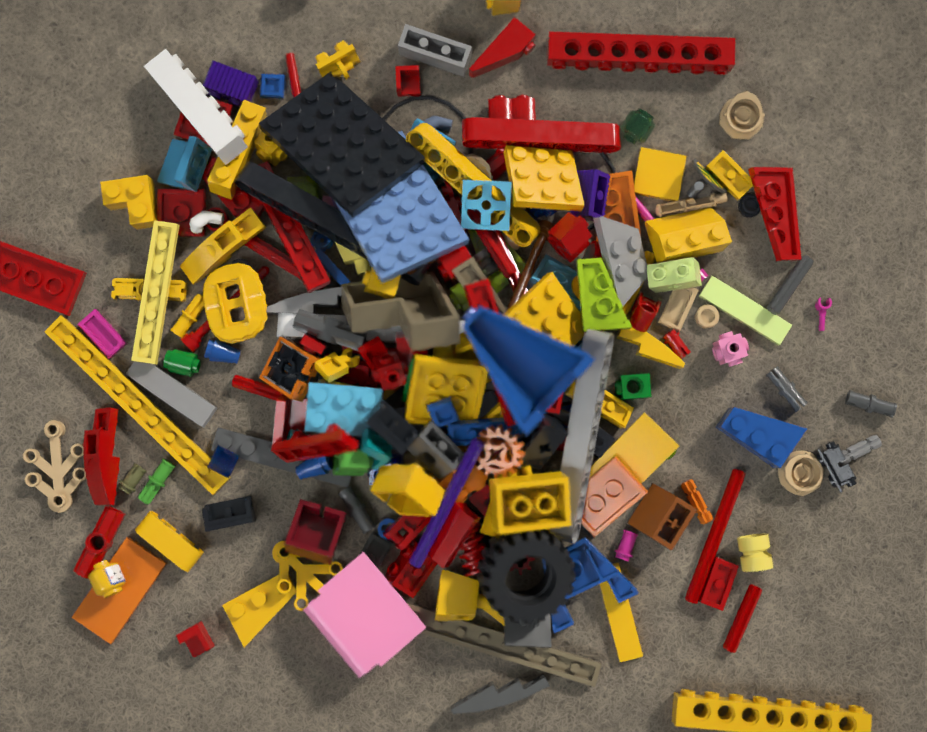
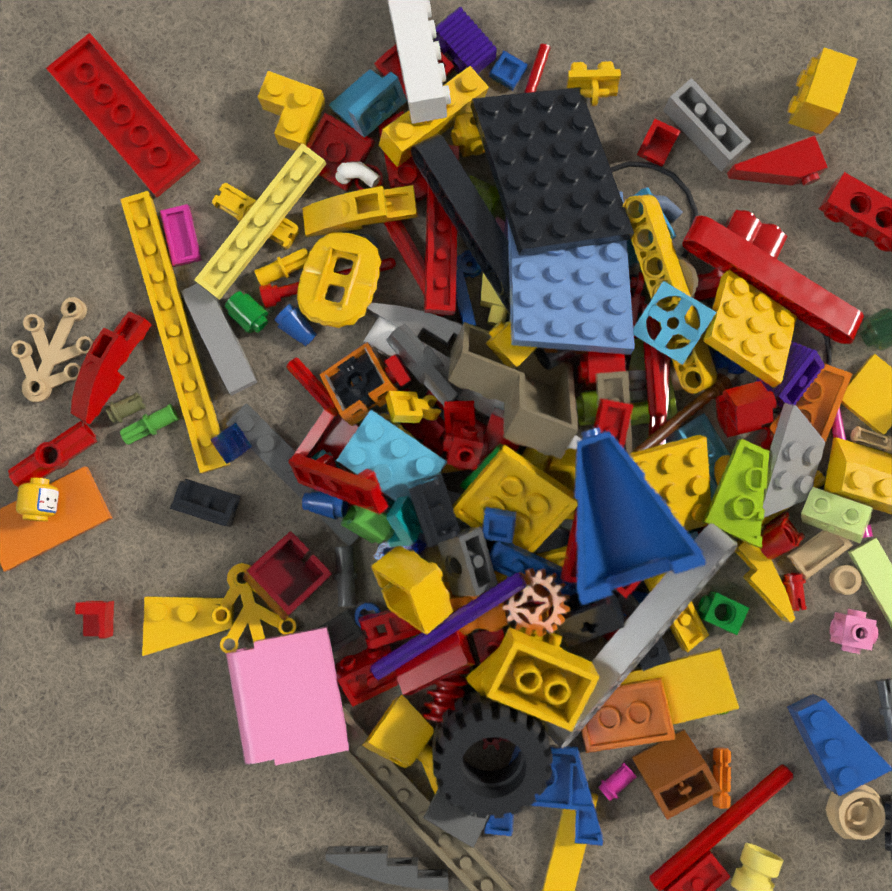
camera: 35 degrees right, 0 degrees up
yellow beam [135,510,204,572] -> none

